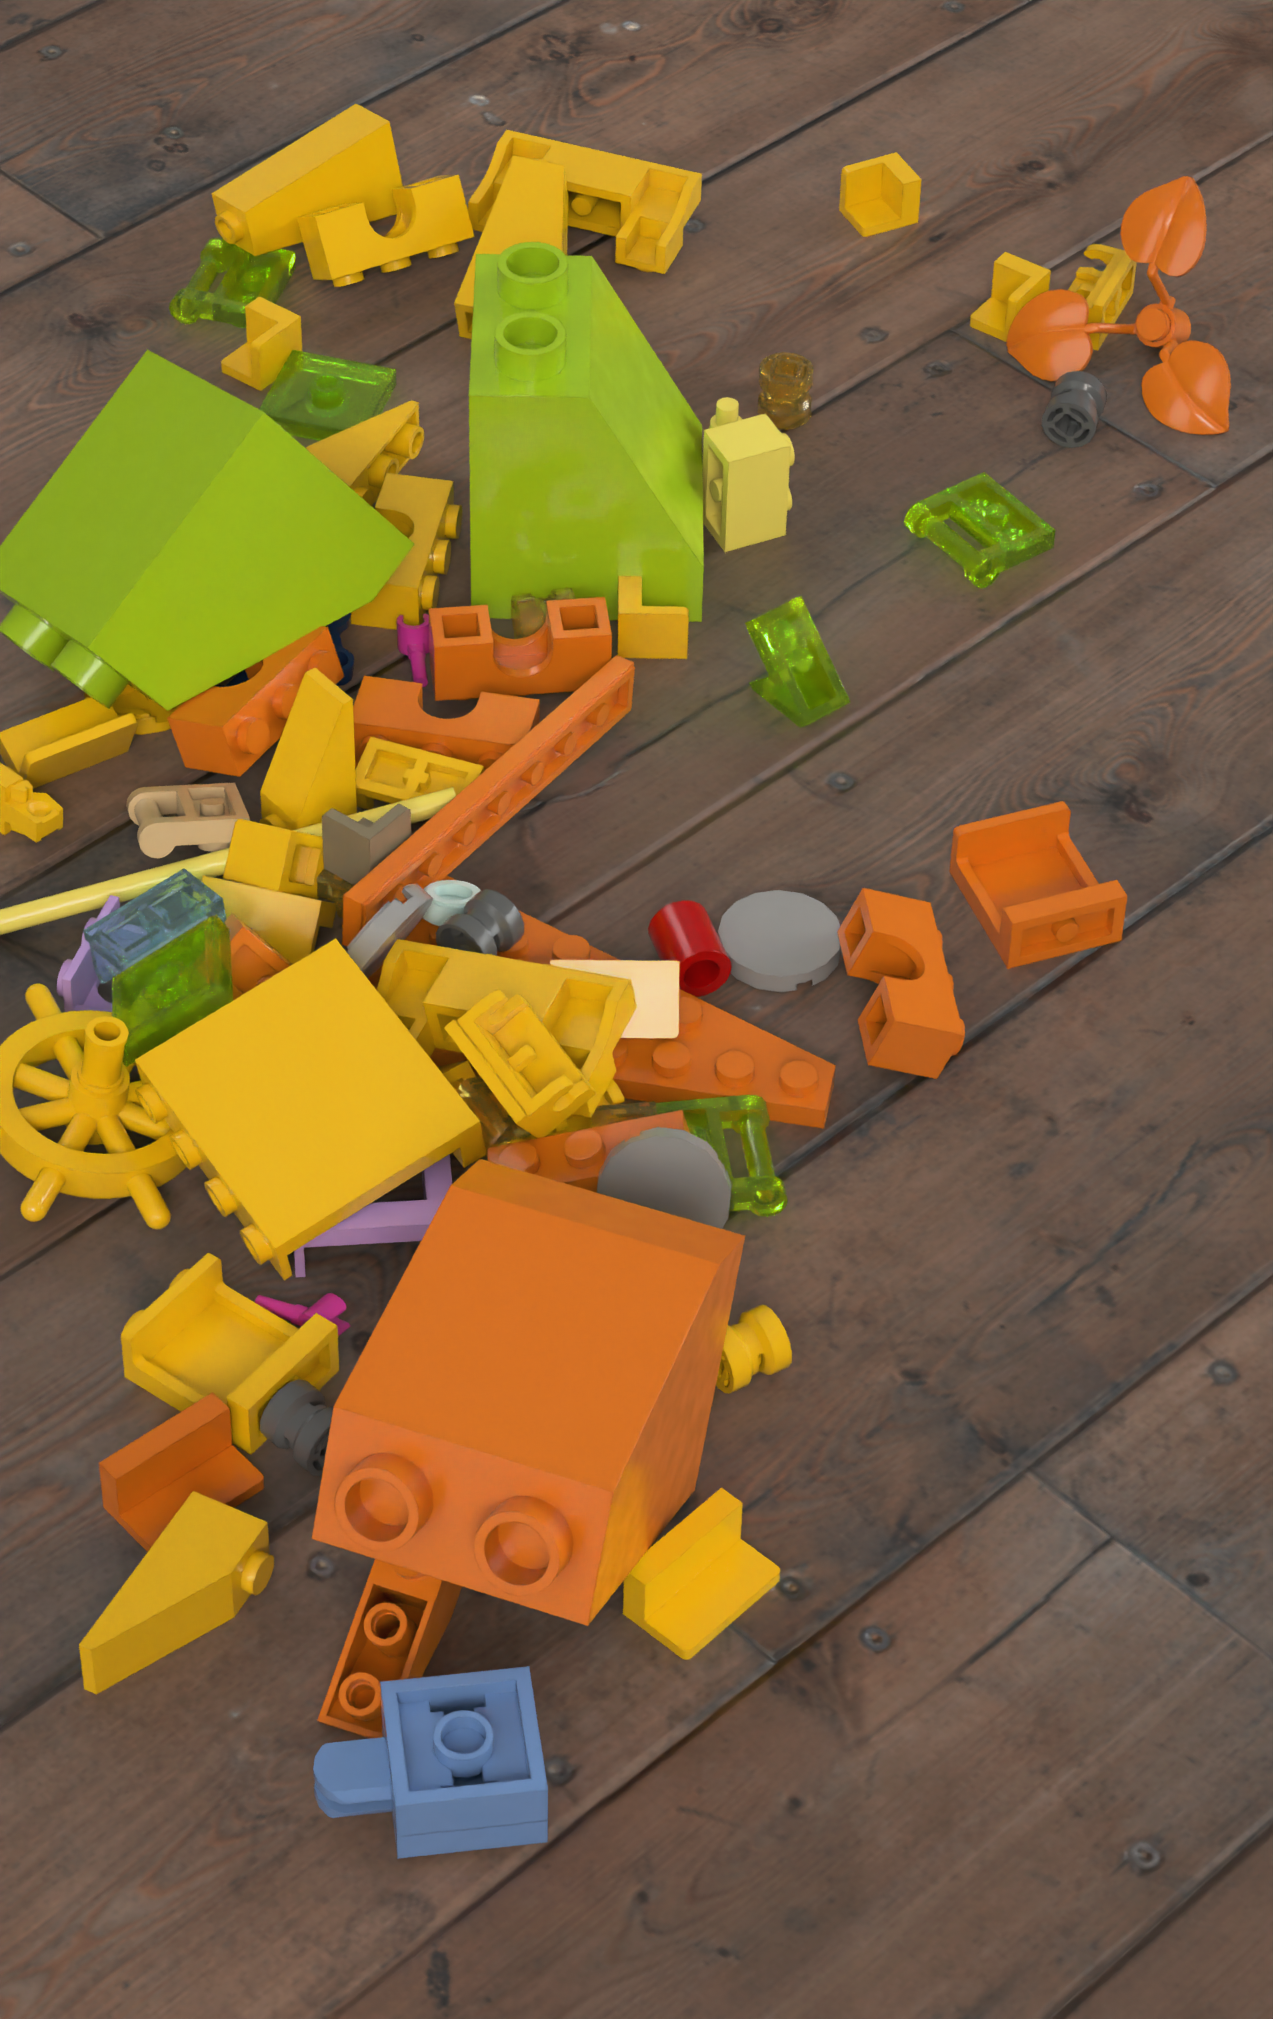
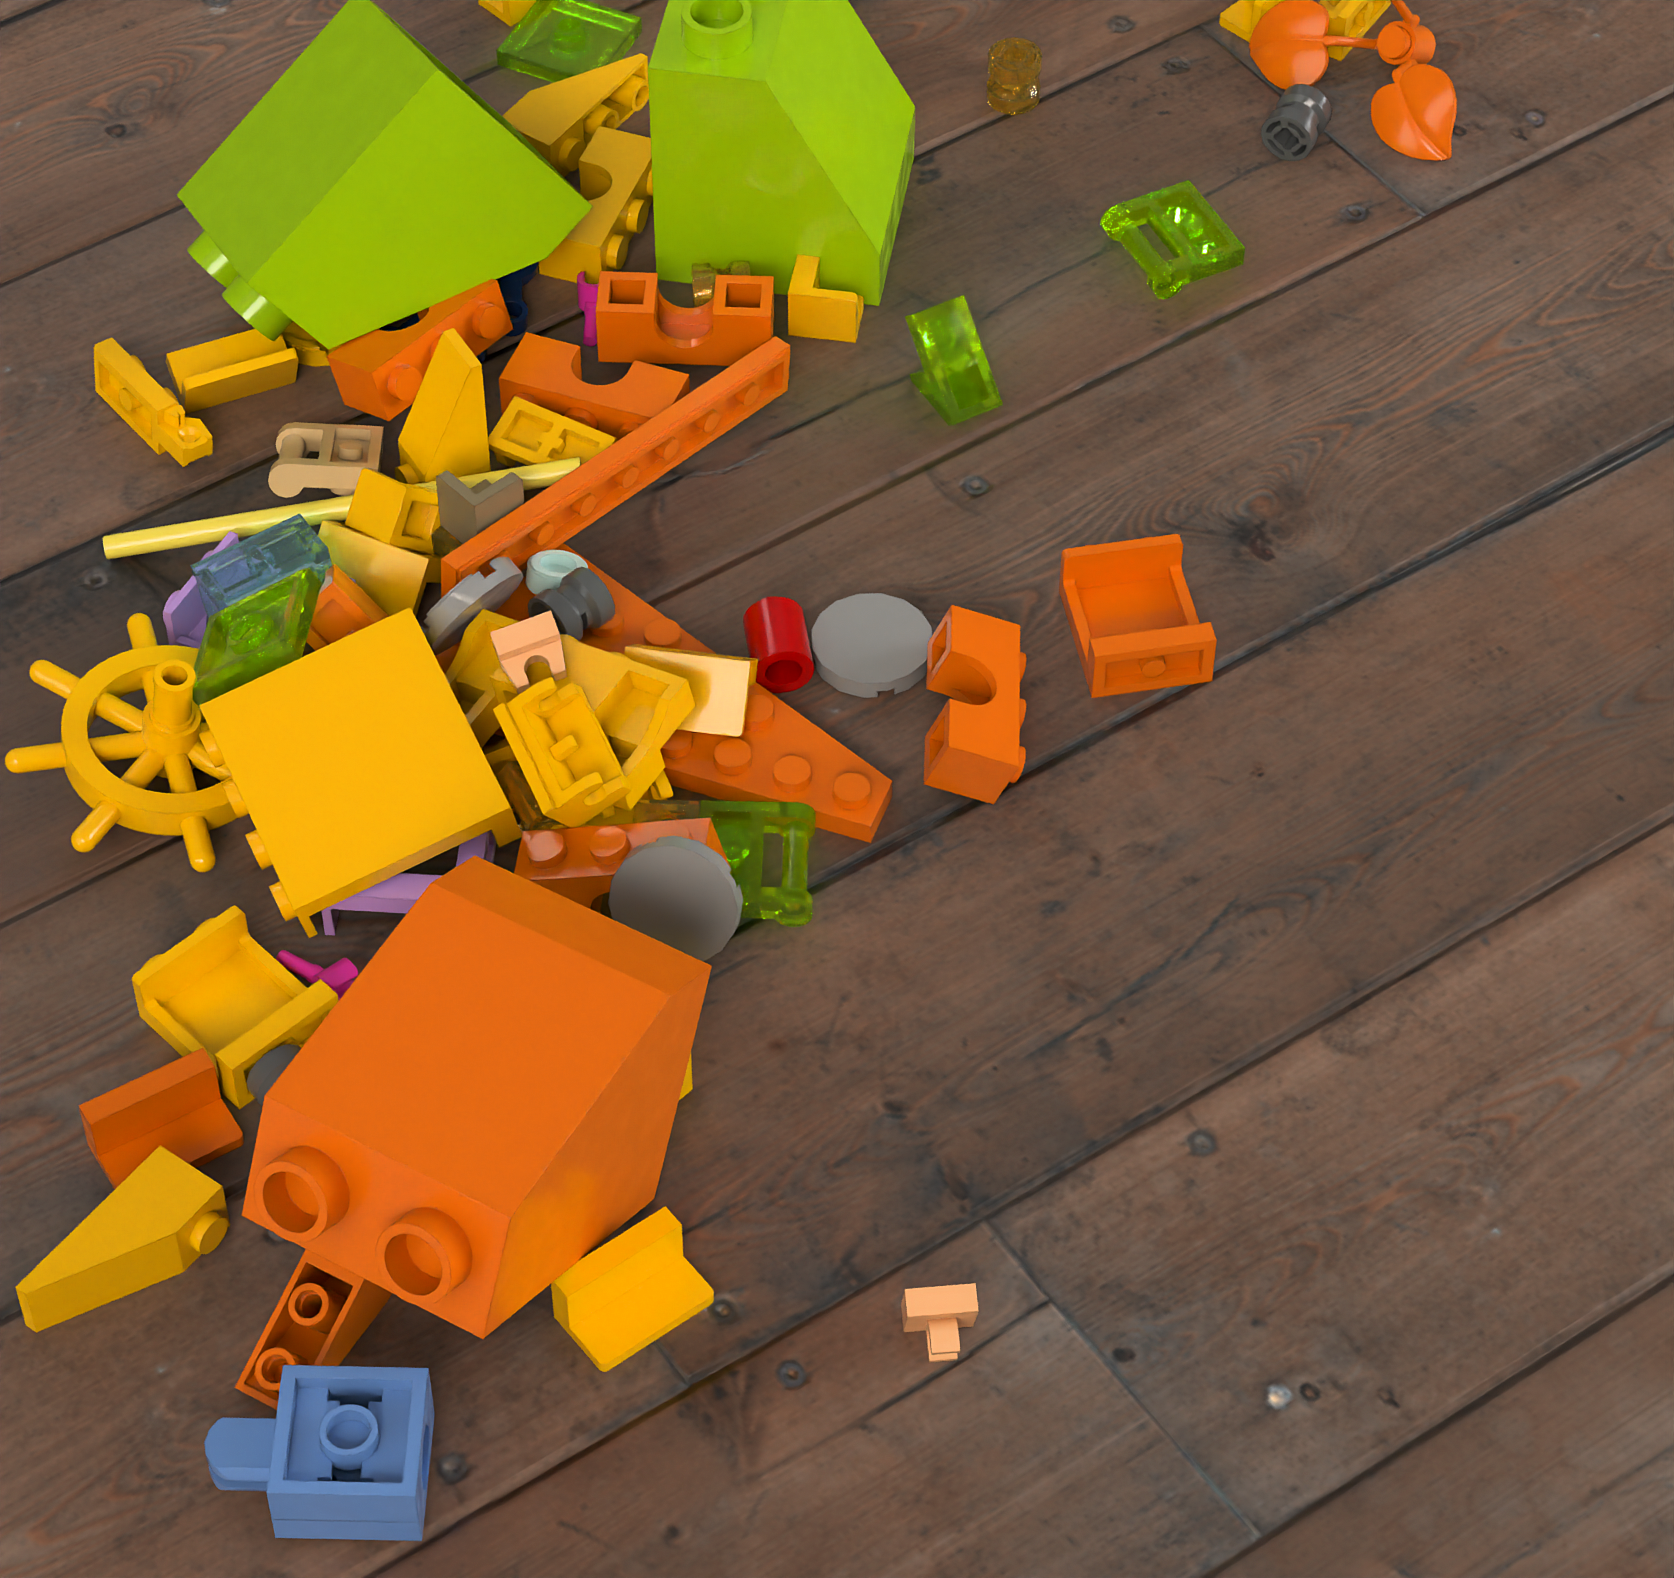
camera: 10 degrees right, 5 degrees up
light yellow brick [703,397,795,552] -> none
yellow wheel [716,1305,792,1394] -> none
none -> light nougat tile [490,610,567,694]
none -> light nougat tile [901,1283,979,1363]

